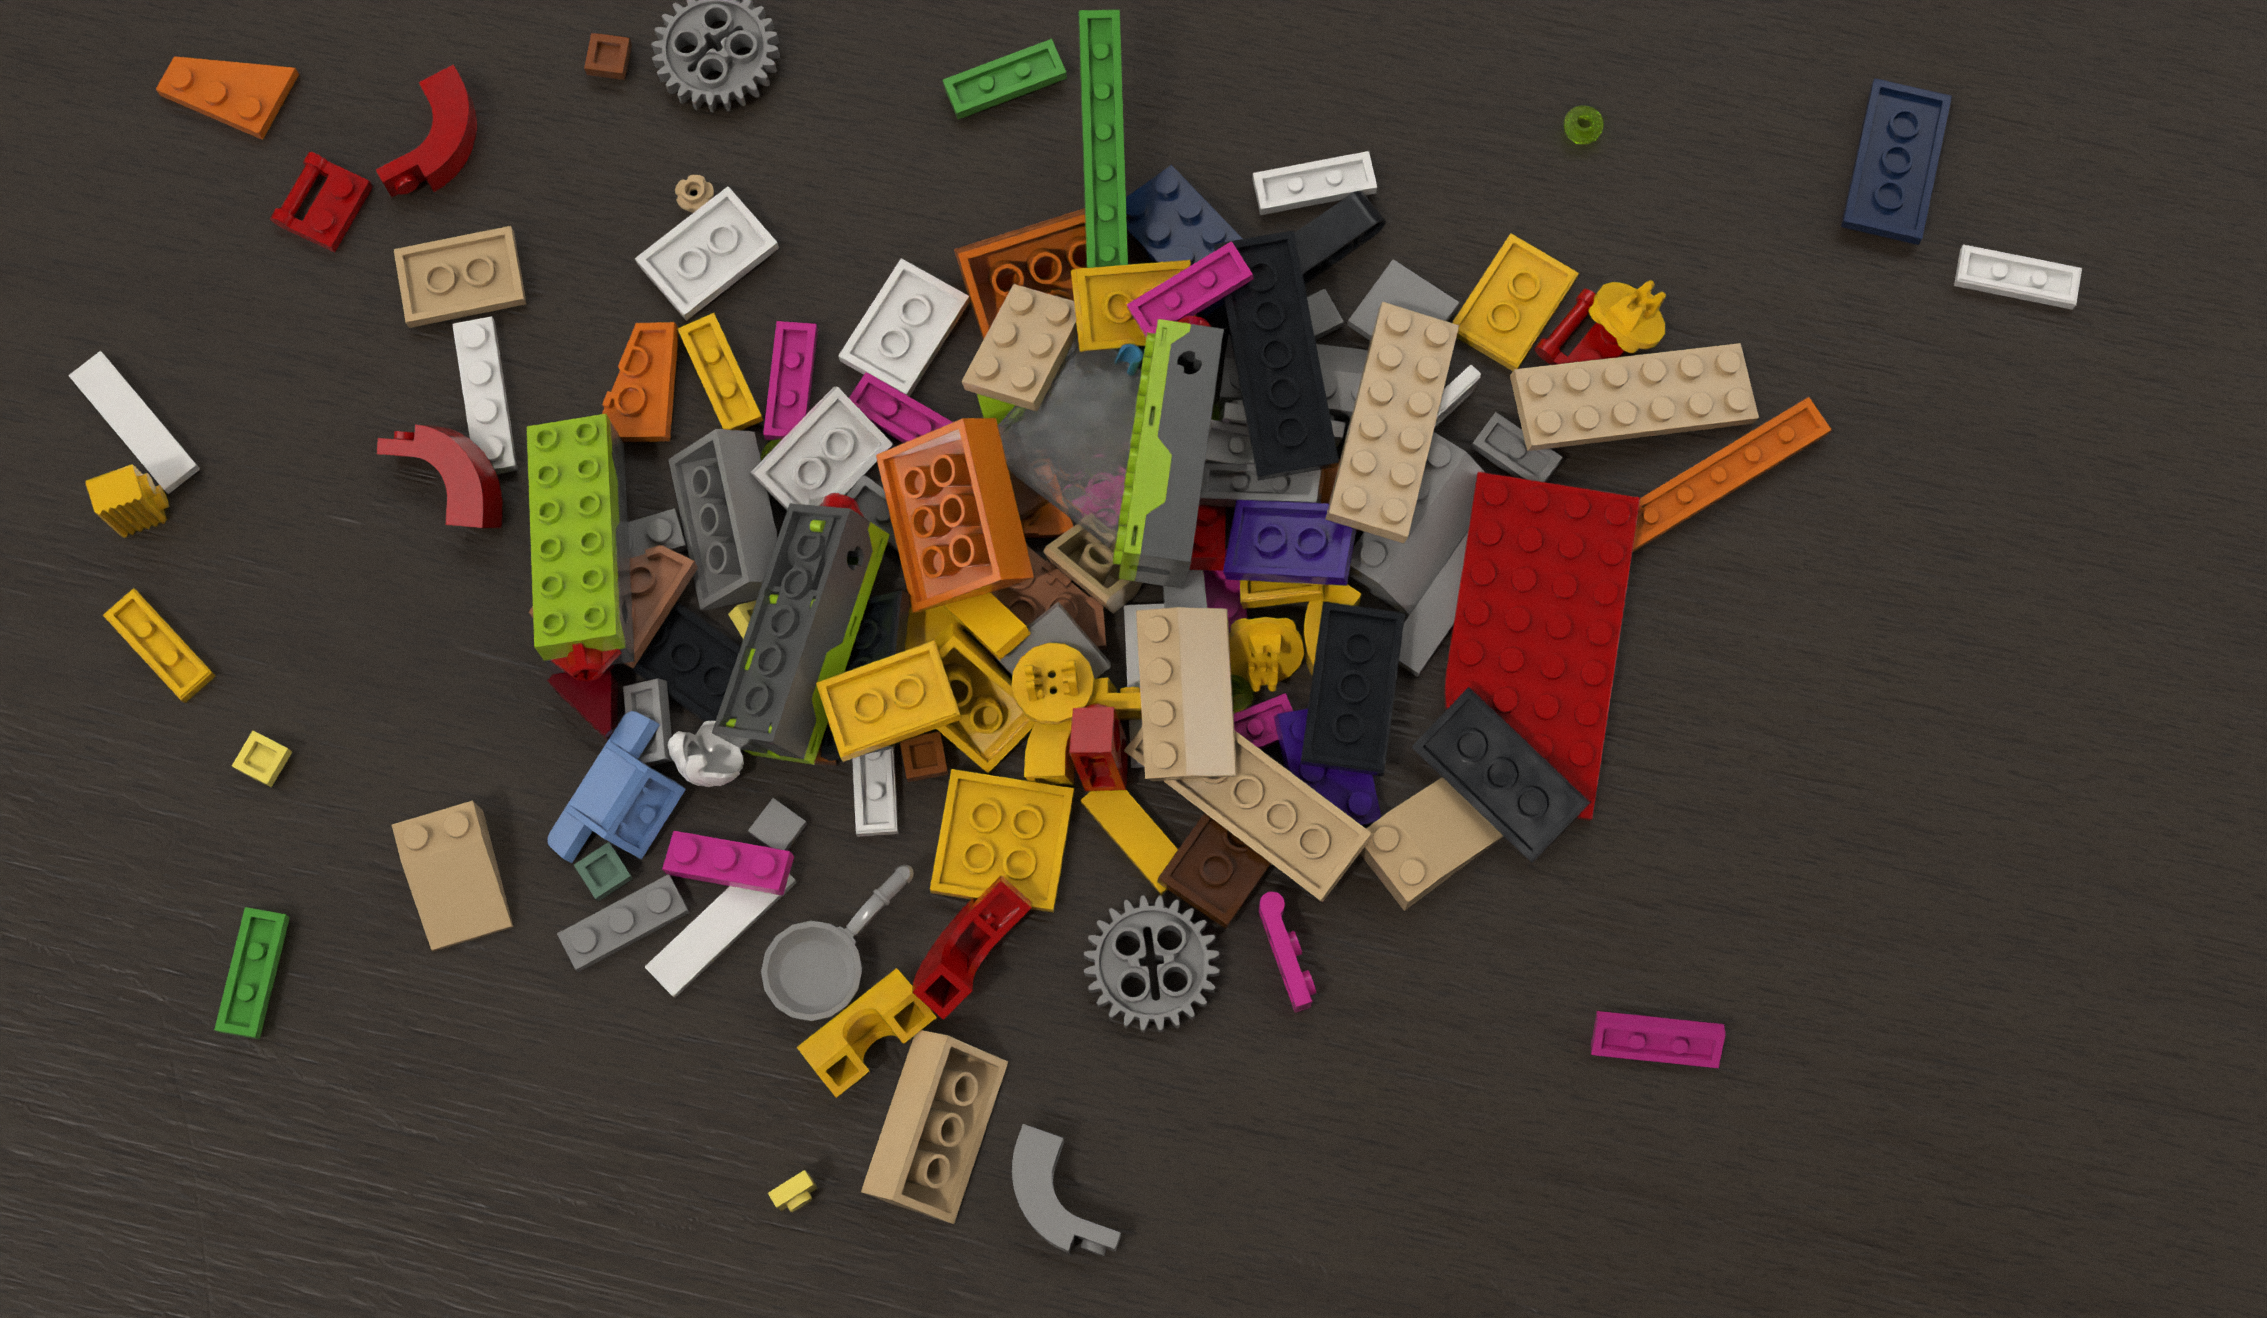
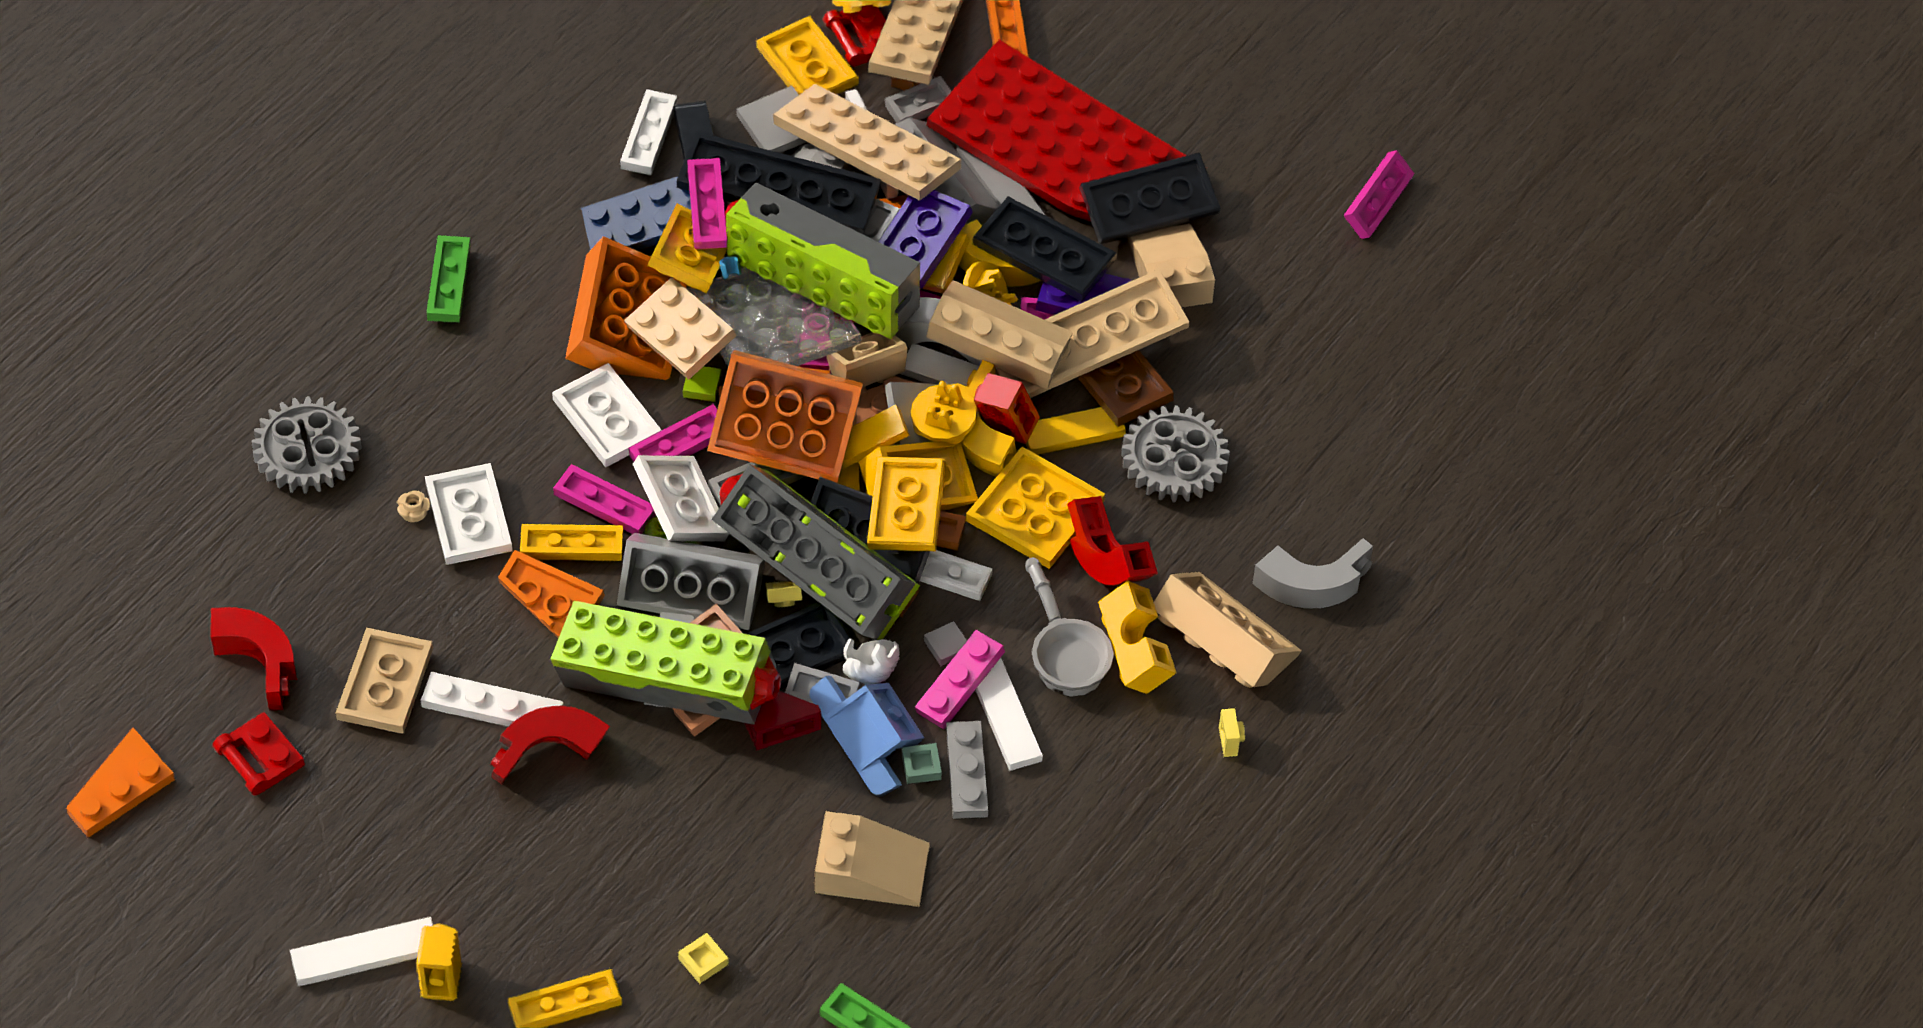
camera: 70 degrees left, 20 degrees down
dark orange plate [584,33,632,80] -> none
bright green plate [1078,10,1128,268] -> none
dark pink plate [1259,892,1317,1013] -> none

